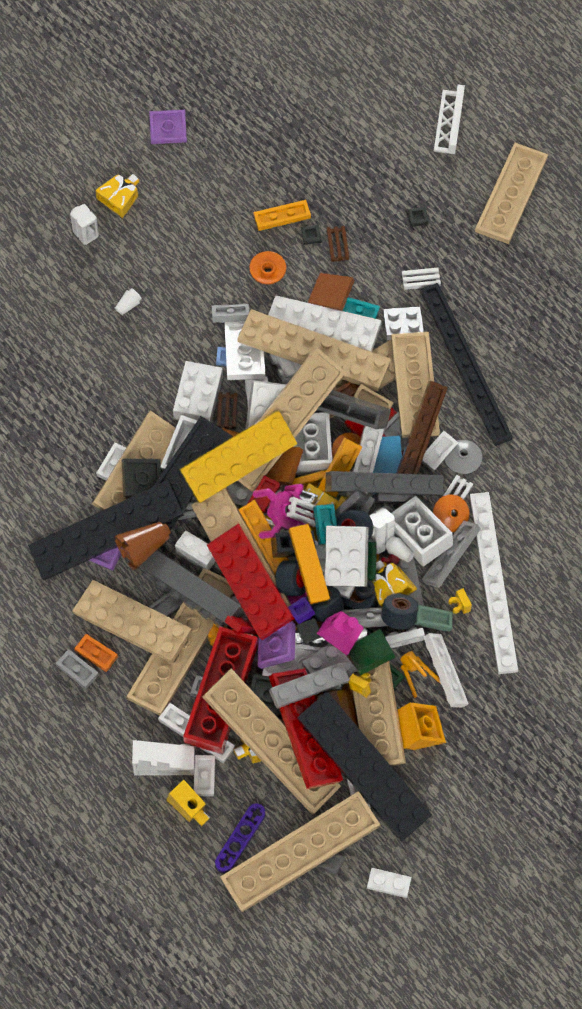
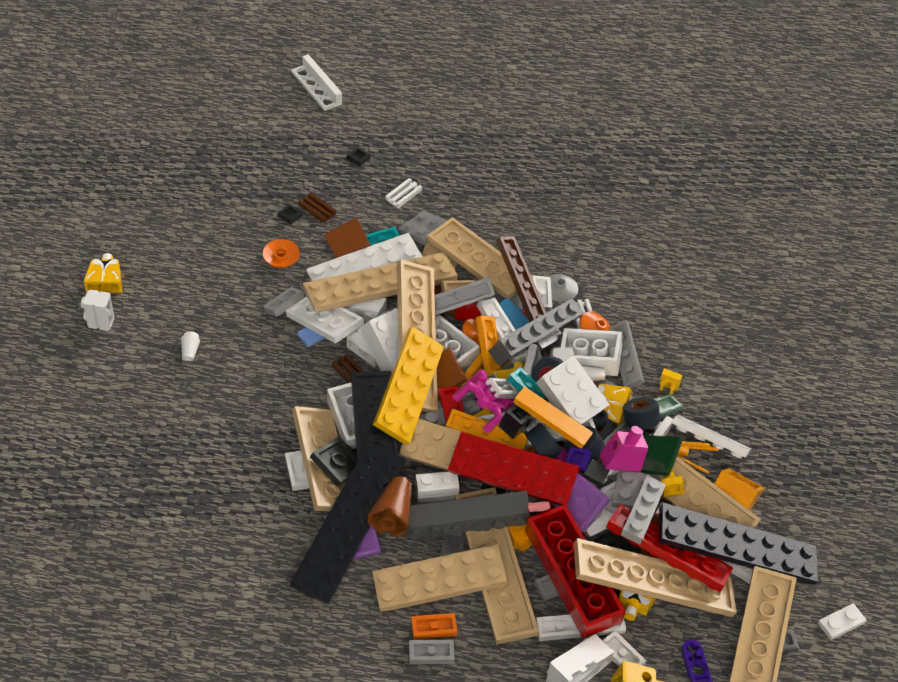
camera: 45 degrees left, 15 degrees down
medium lavender tile [149,110,187,144] -> none
white brick [173,361,223,422] -> none
light orange plate [253,200,311,231] -> none
black plate [421,283,513,446] -> none
white plate [470,492,518,674] -> none
tan plate [475,143,548,244] -> none

